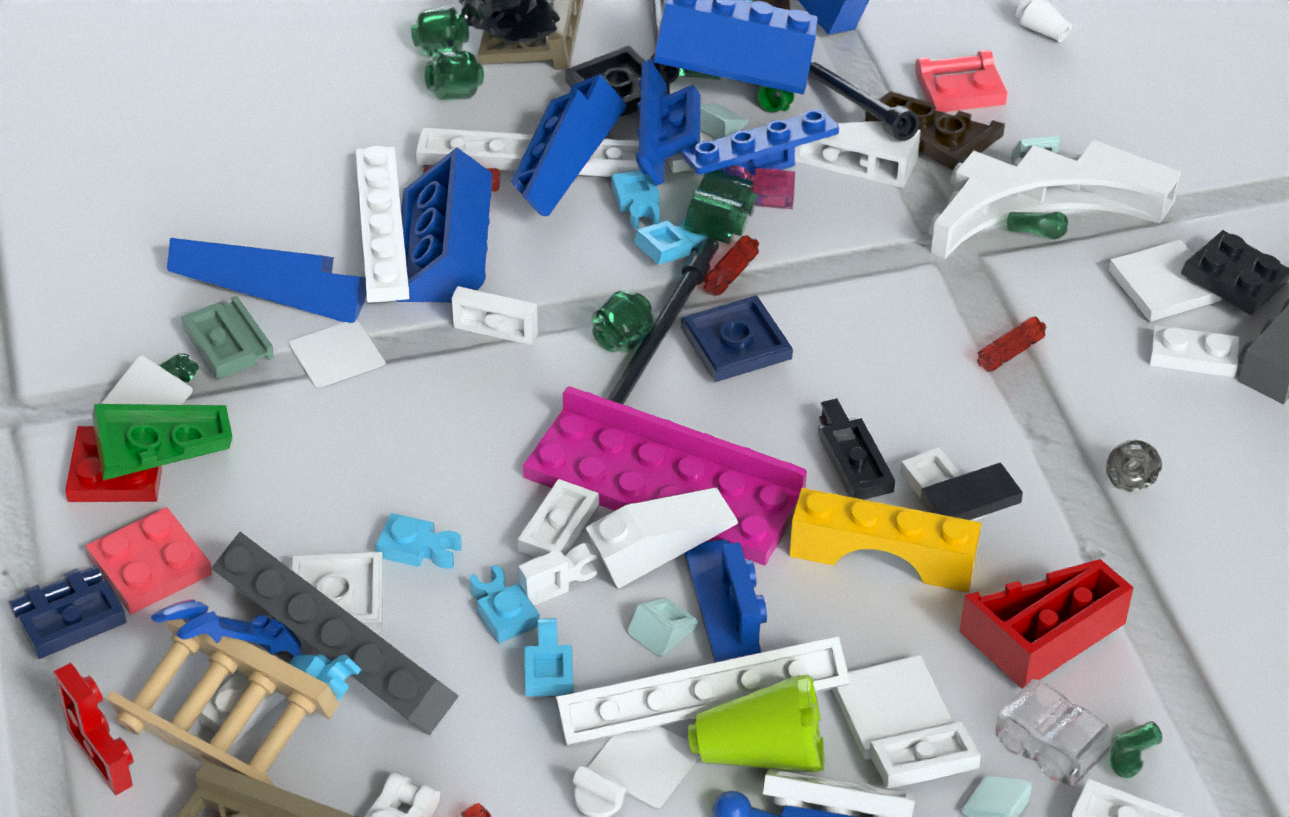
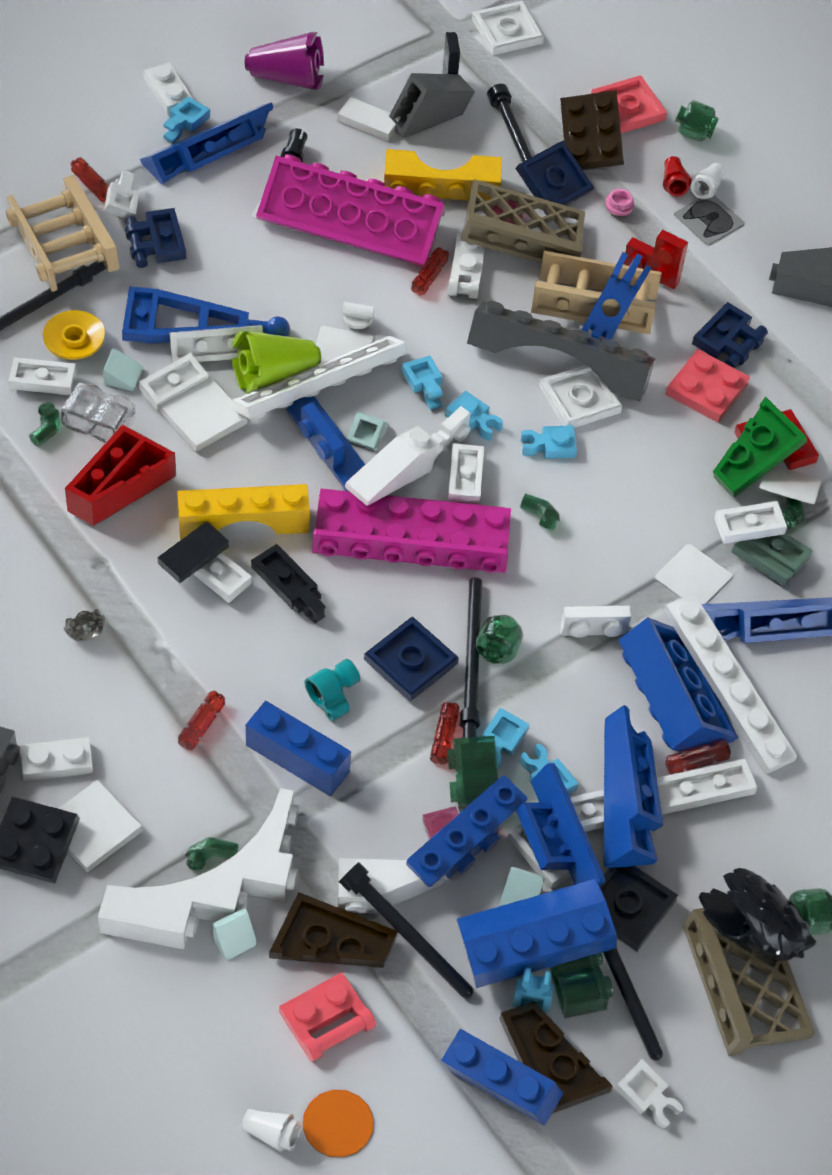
camera: 155 degrees right, 10 degrees up
medium azure plate [289,654,361,701] -> none
clear green head [424,50,484,100] -> none
none -> blue brick [245,700,351,797]
none -> orange sticker [303,1089,373,1157]
none -> teal piece [304,659,360,722]
none -> clear green arm [520,493,560,531]
none -> white plate [714,501,787,544]

